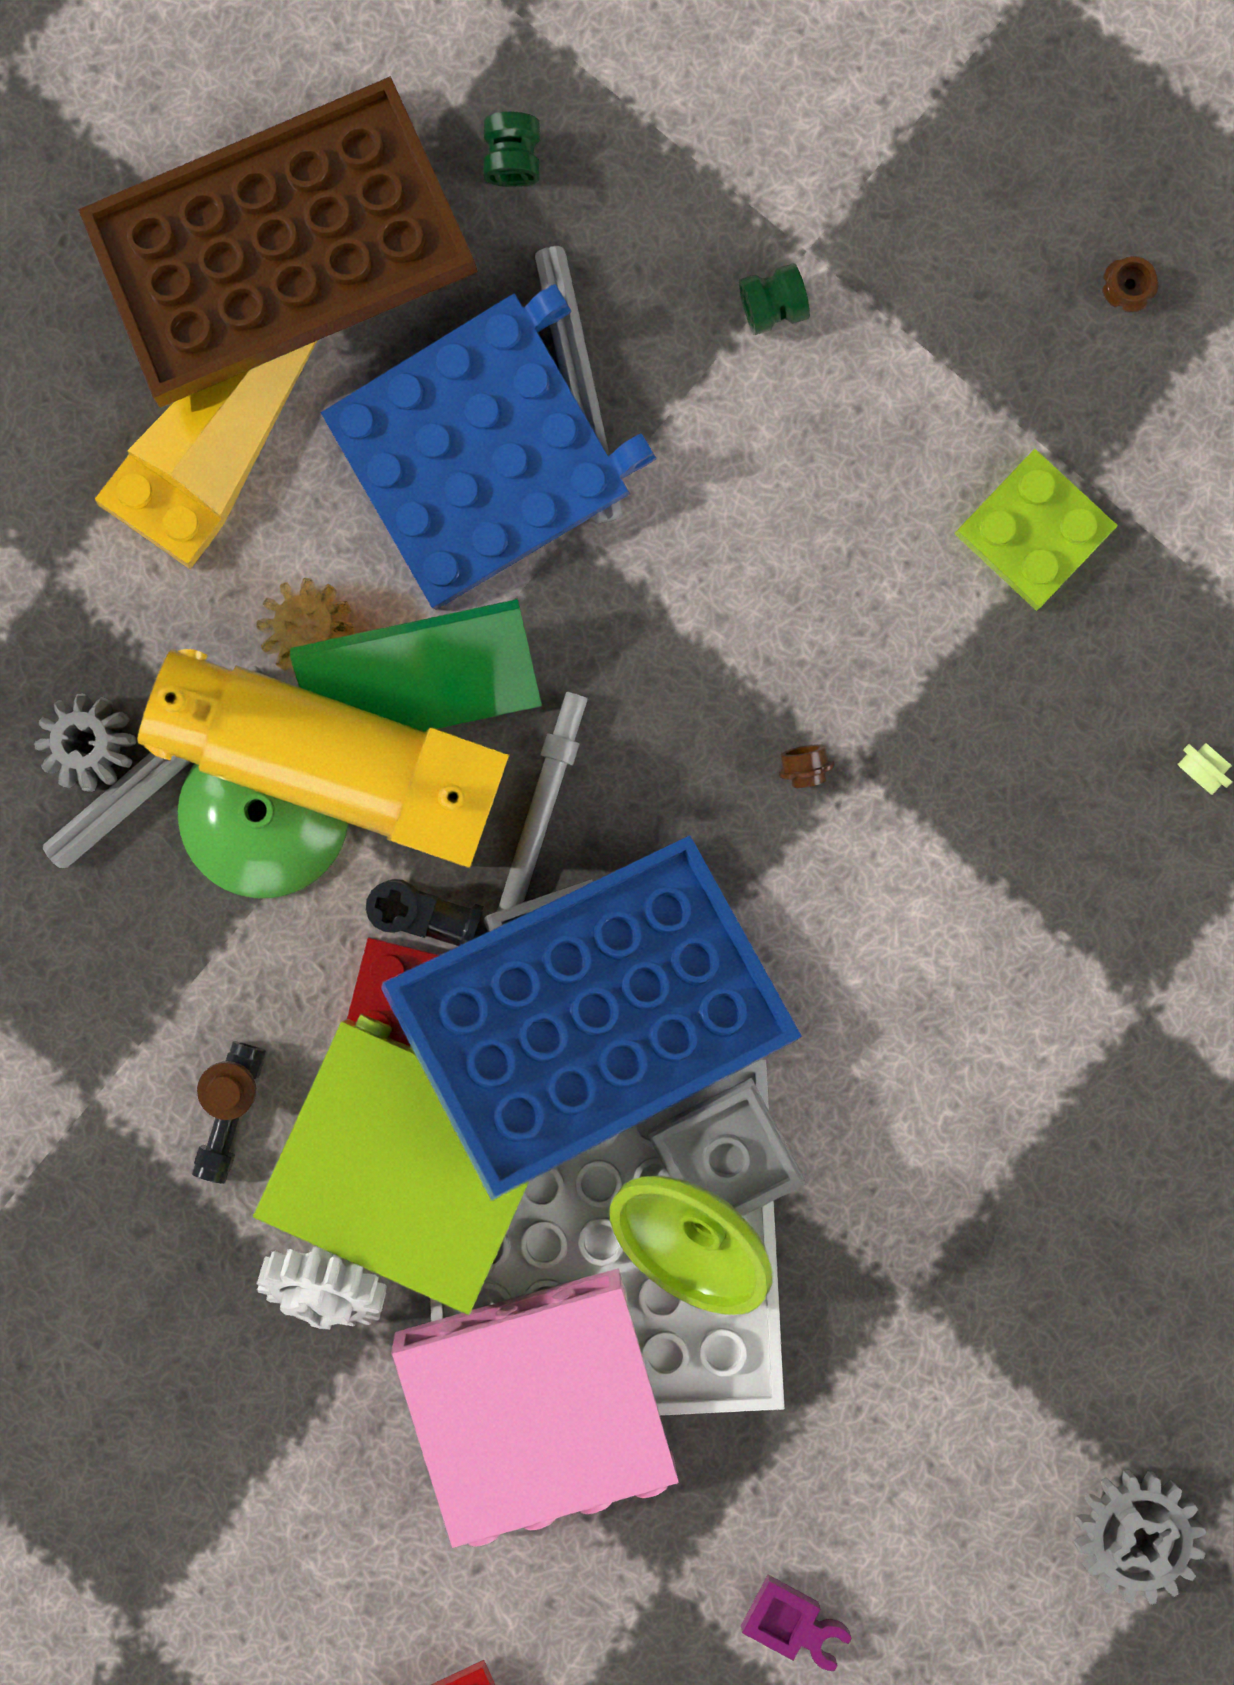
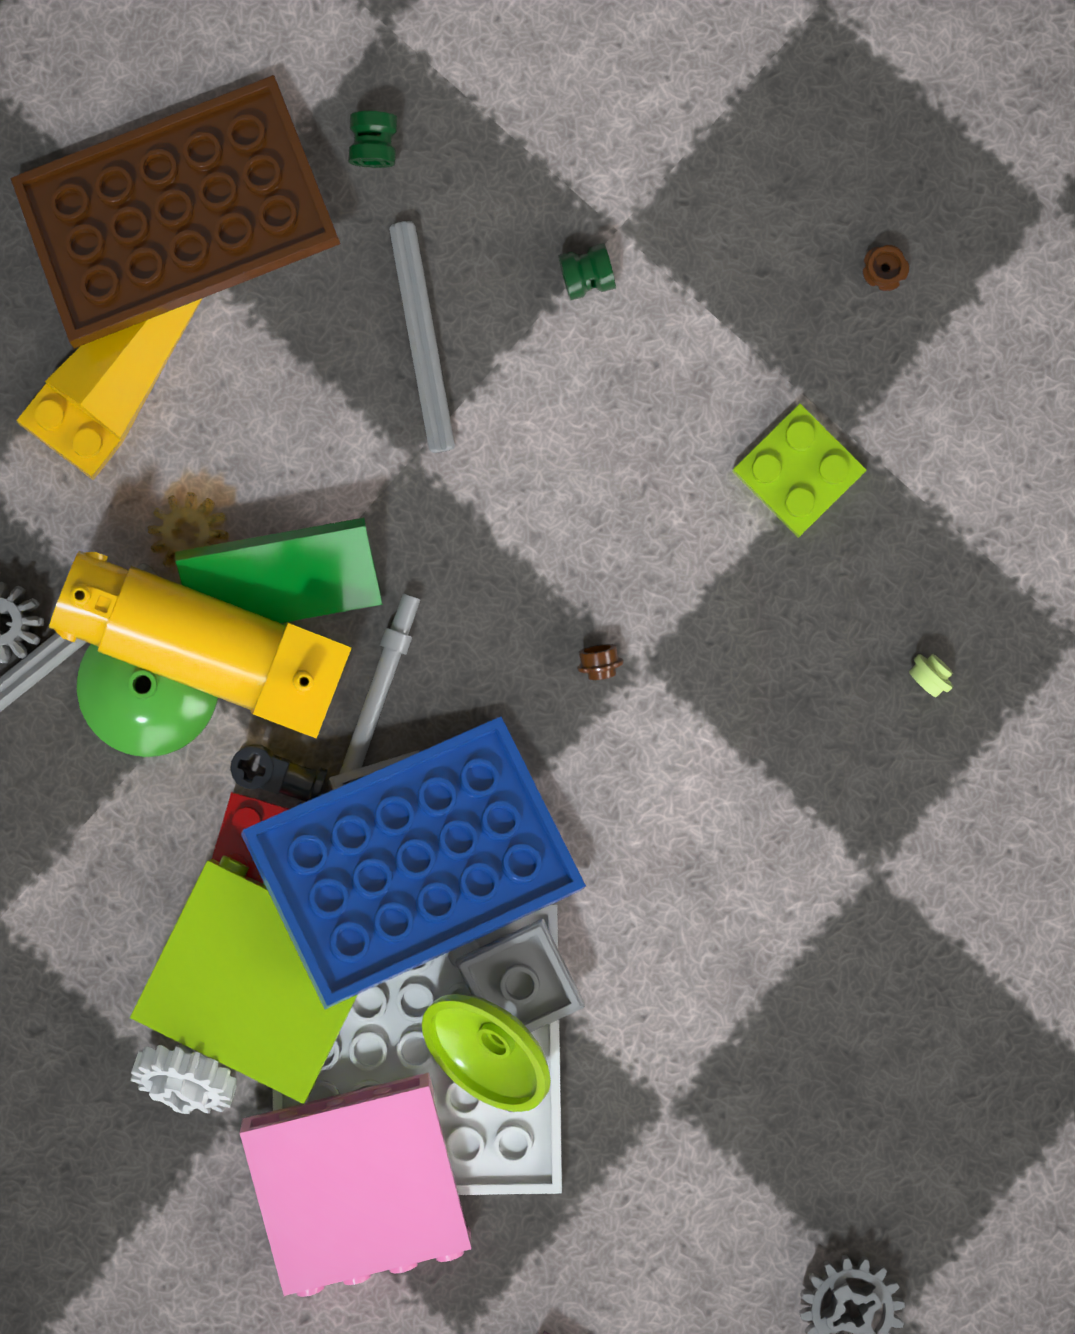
camera: 10 degrees right, 0 degrees up
black bar [192,1041,266,1184] -> none
reddish brown plate [197,1061,256,1120] -> none
blue plate [320,284,657,610] -> none

